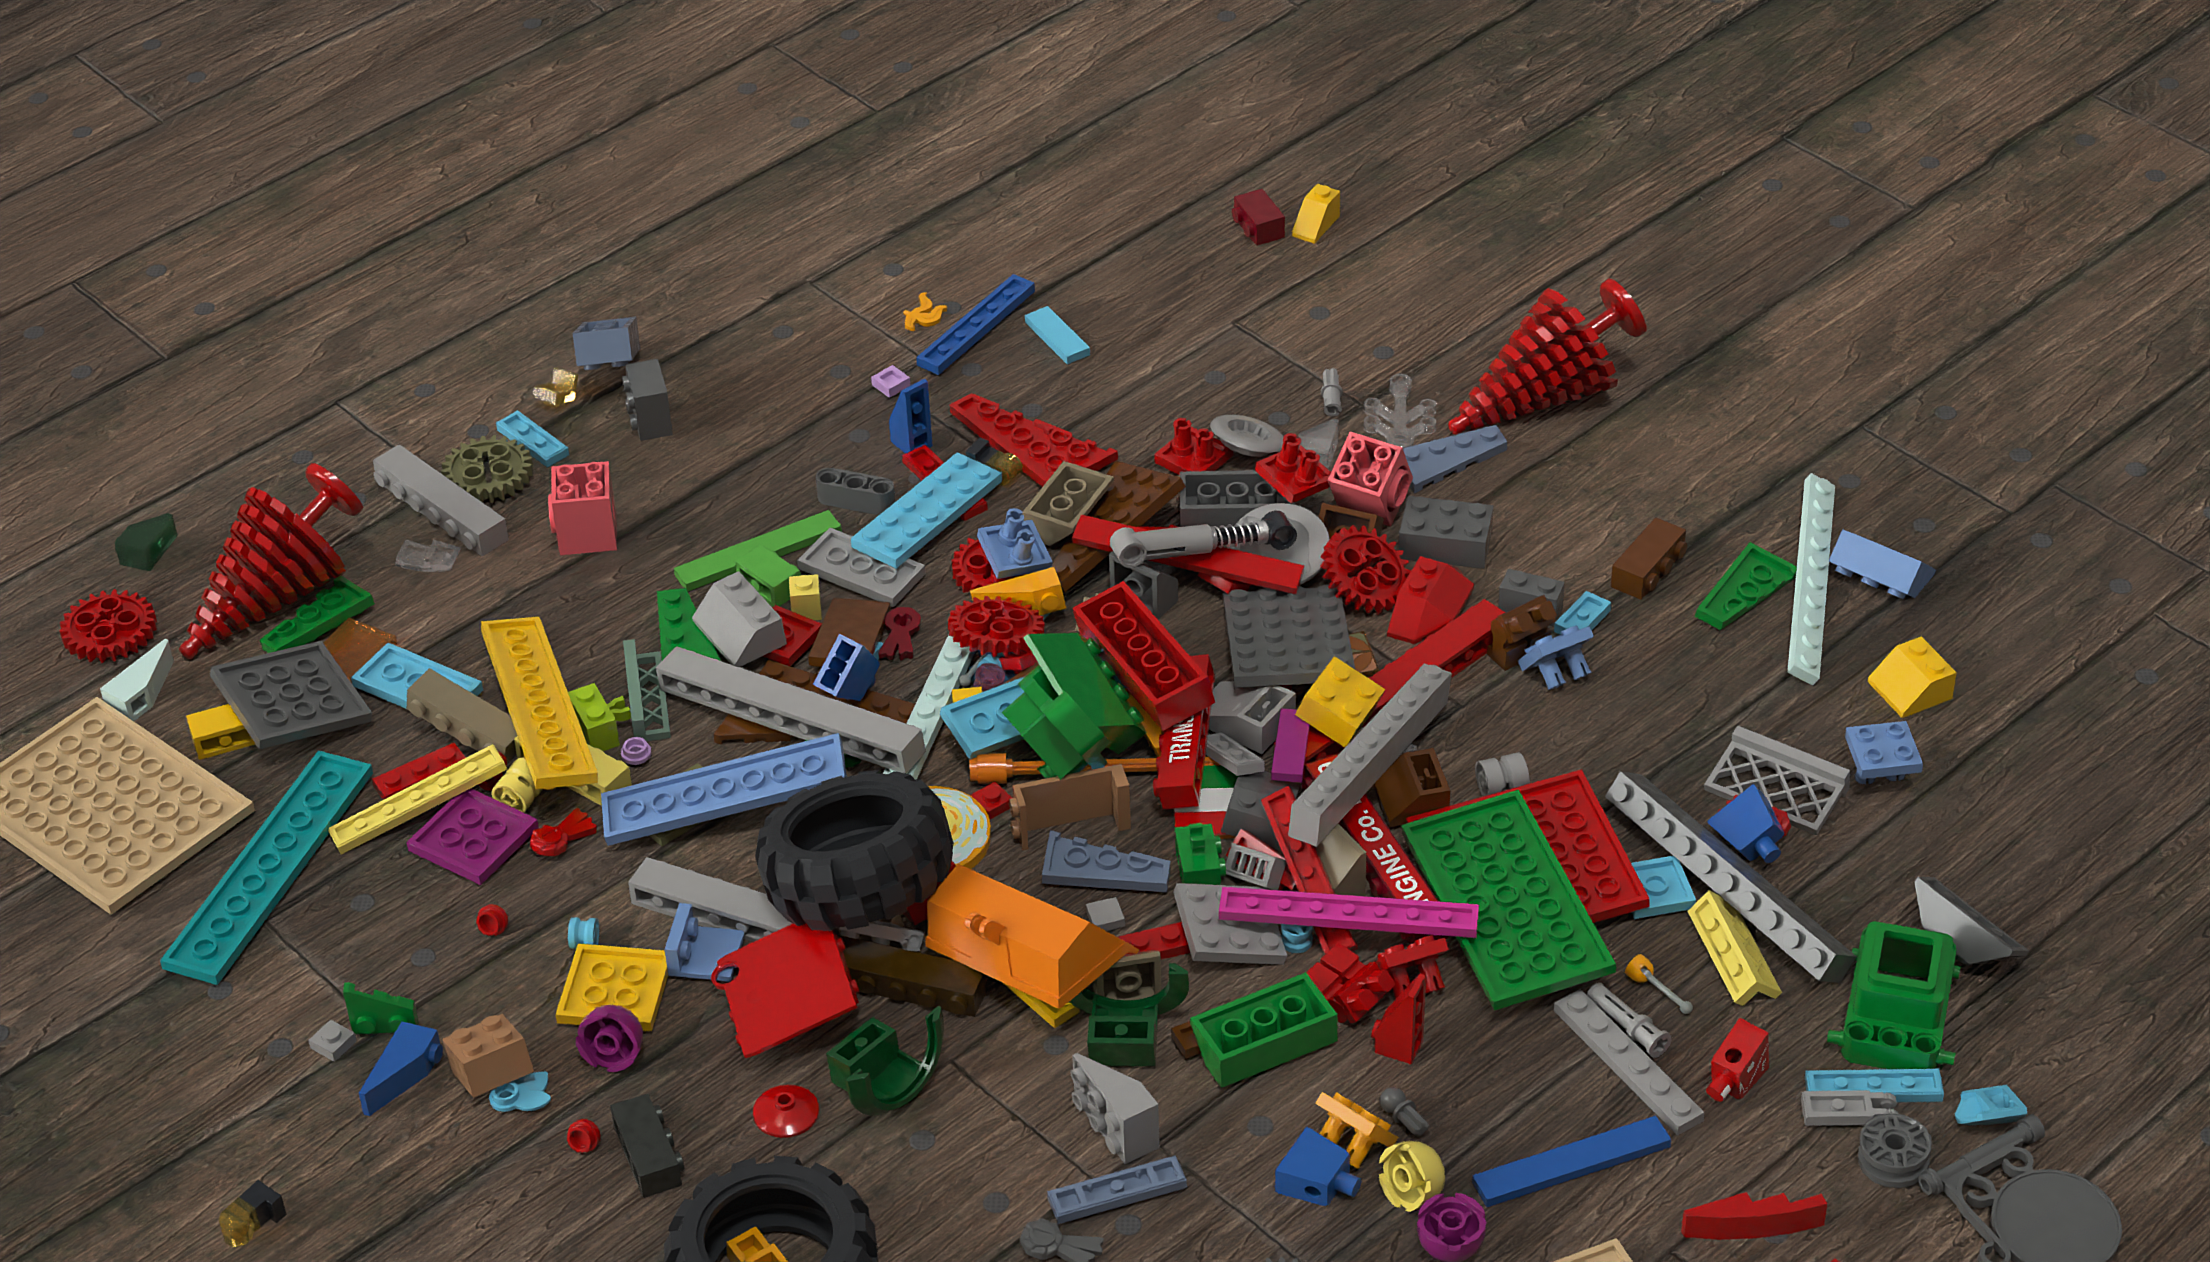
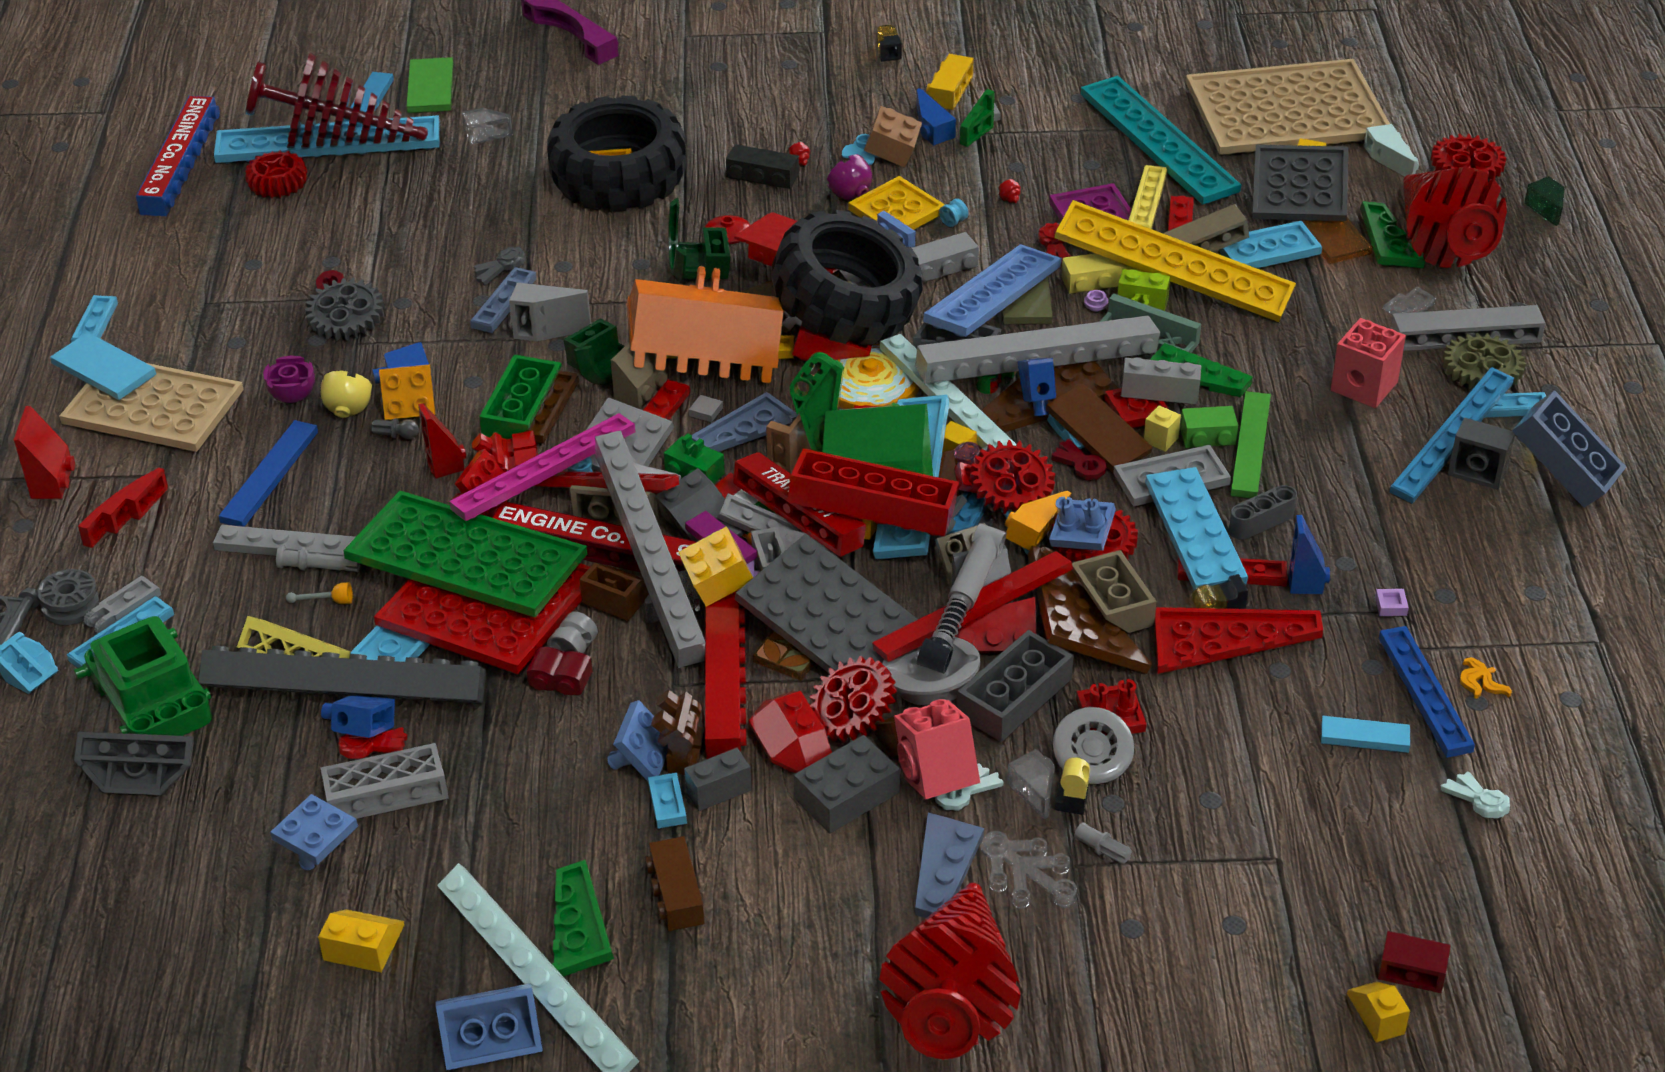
camera: 130 degrees right, 0 degrees up
red plate [1255,433,1331,504] -> none
red torso [1706,1018,1769,1102] -> none
none -> dark red brick [526,647,593,695]
none -> yellow brick [926,54,974,110]
none -> light yellow leg [1055,758,1090,815]
none -> dark azure tile [1390,367,1514,504]
none -> light aqua piece [1441,772,1510,818]

